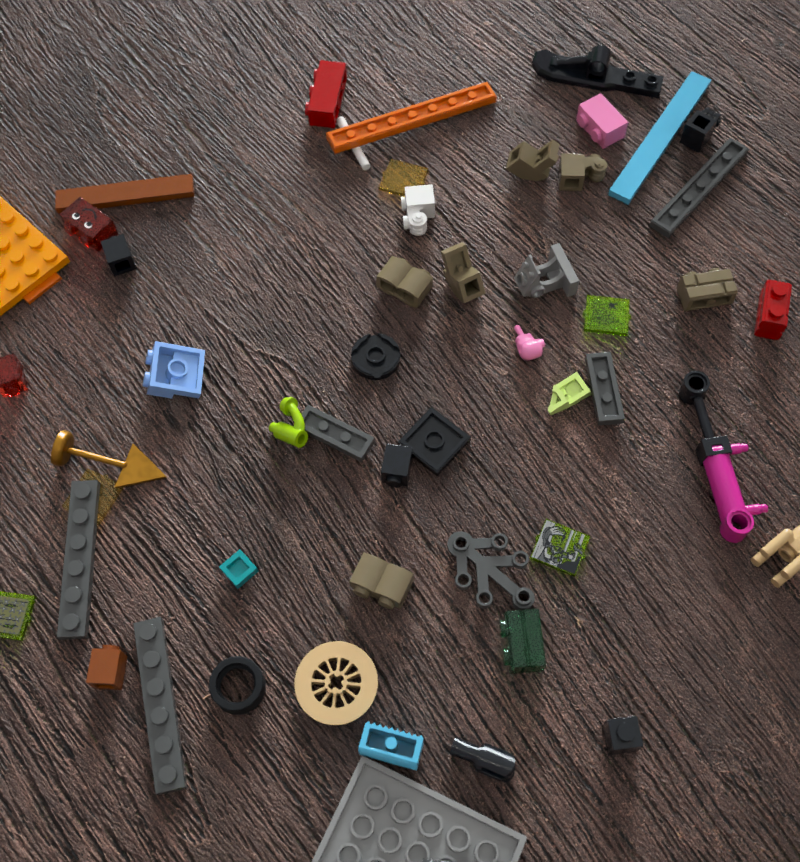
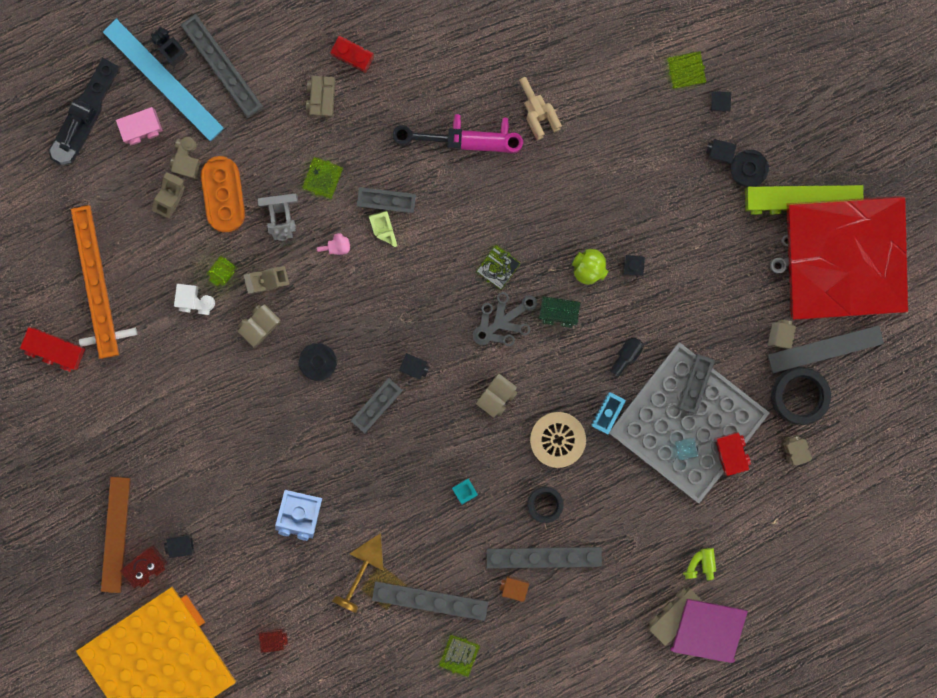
camera: 80 degrees left, 25 degrees up
lime plant [269,397,308,448] -> none
clear yellow piece [379,159,428,197] -> none
black tile [398,407,471,476] -> none
none -> orange tile [201,156,245,233]
none -> clear neon green brick [207,255,238,286]
none -> lime plant [572,249,608,285]

